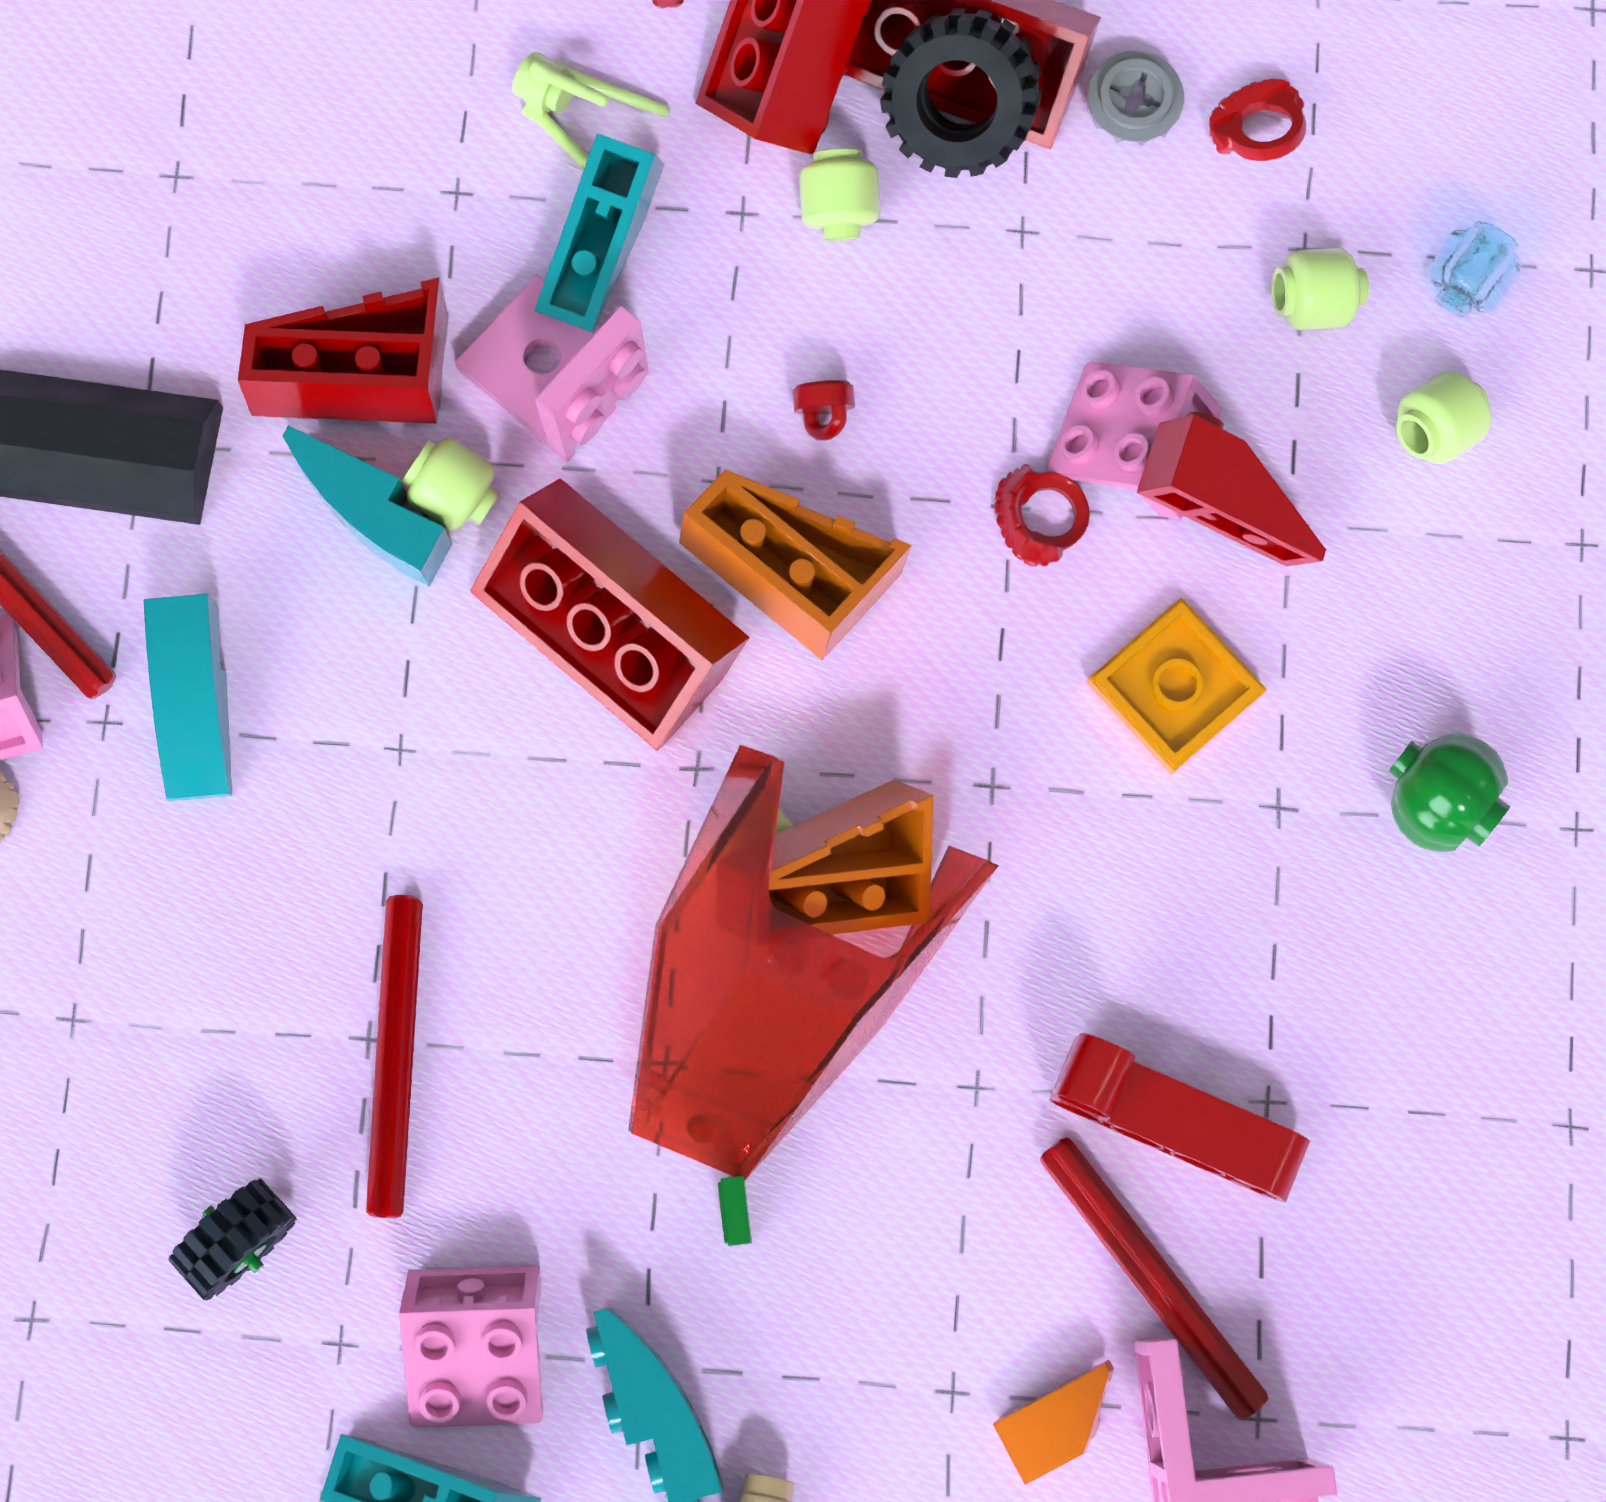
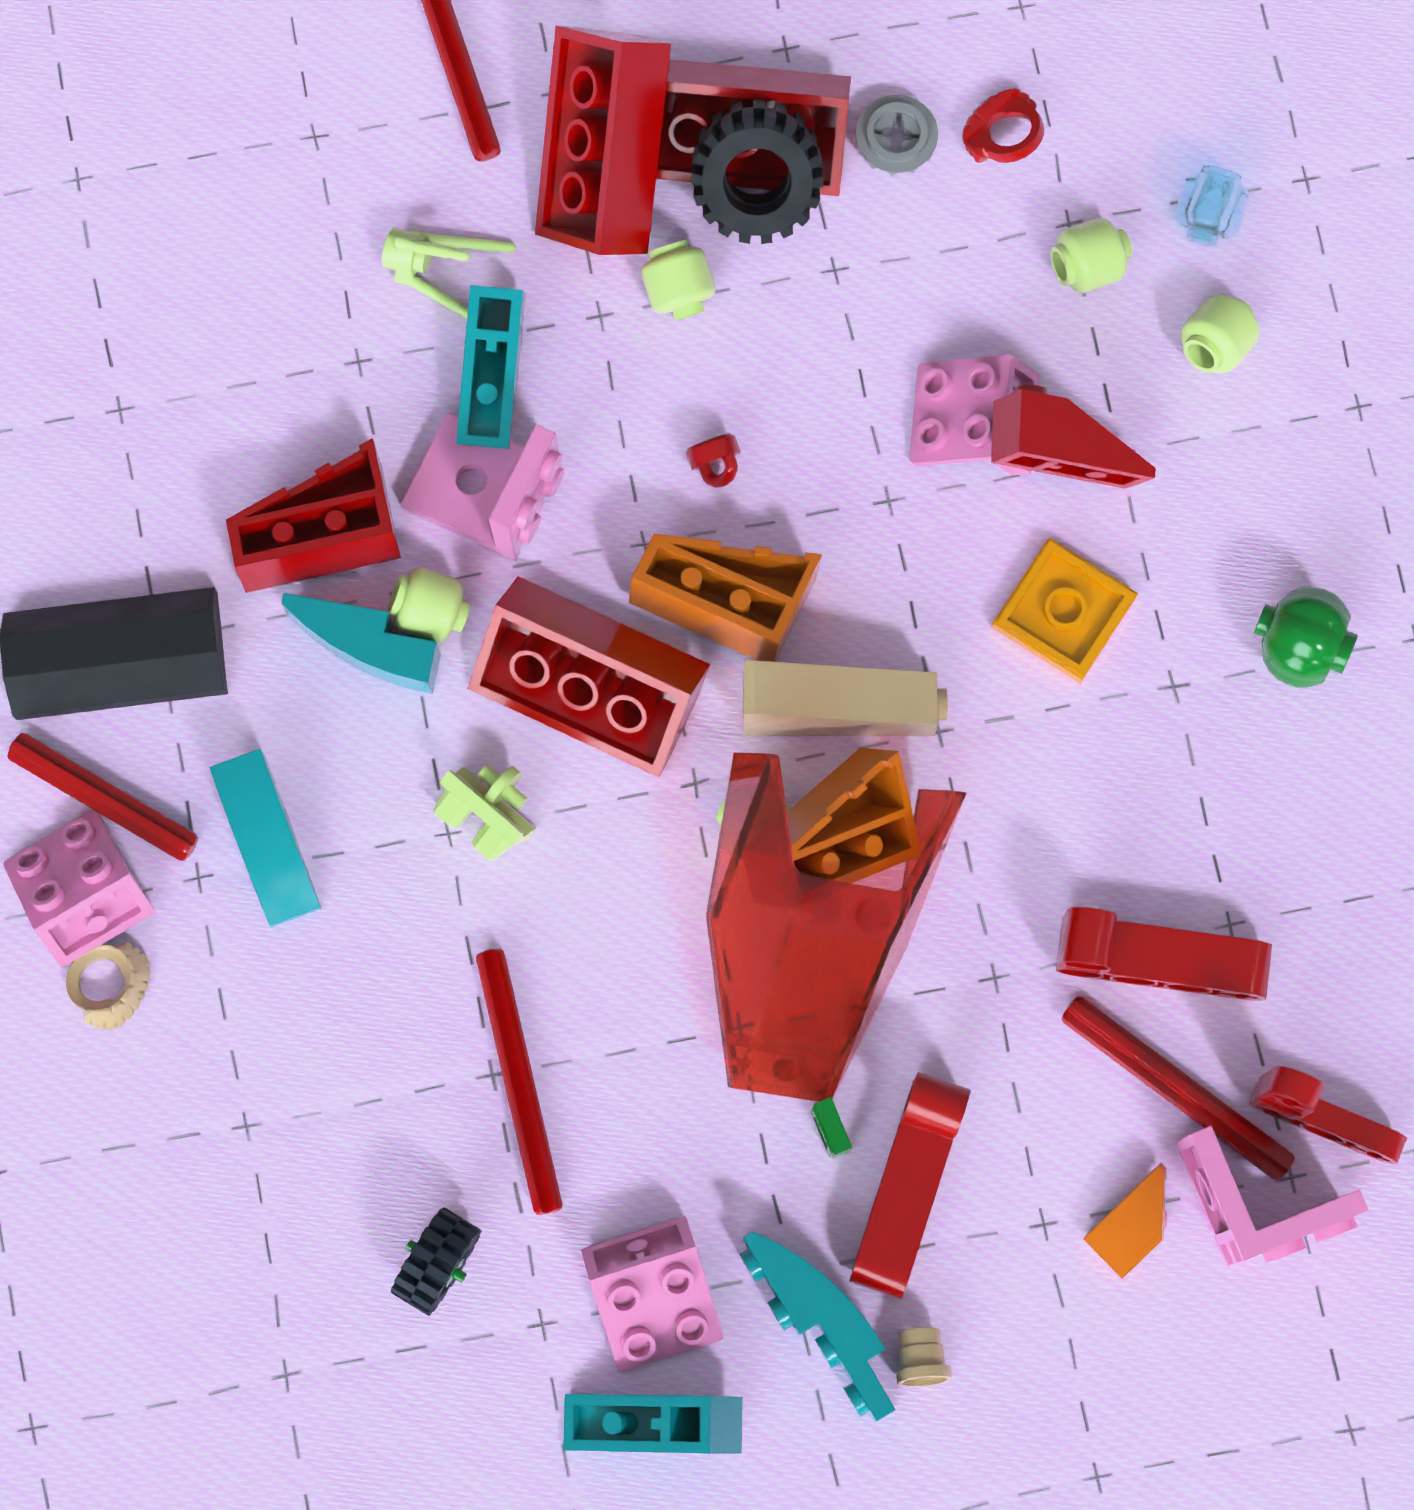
camera: 15 degrees left, 0 degrees up
red piece [994,463,1090,567] -> none
none -> yellowish green hips [433,764,536,860]
none -> tan slope [743,660,948,736]
none -> red beam [849,1072,971,1299]
none -> red beam [1249,1066,1407,1165]

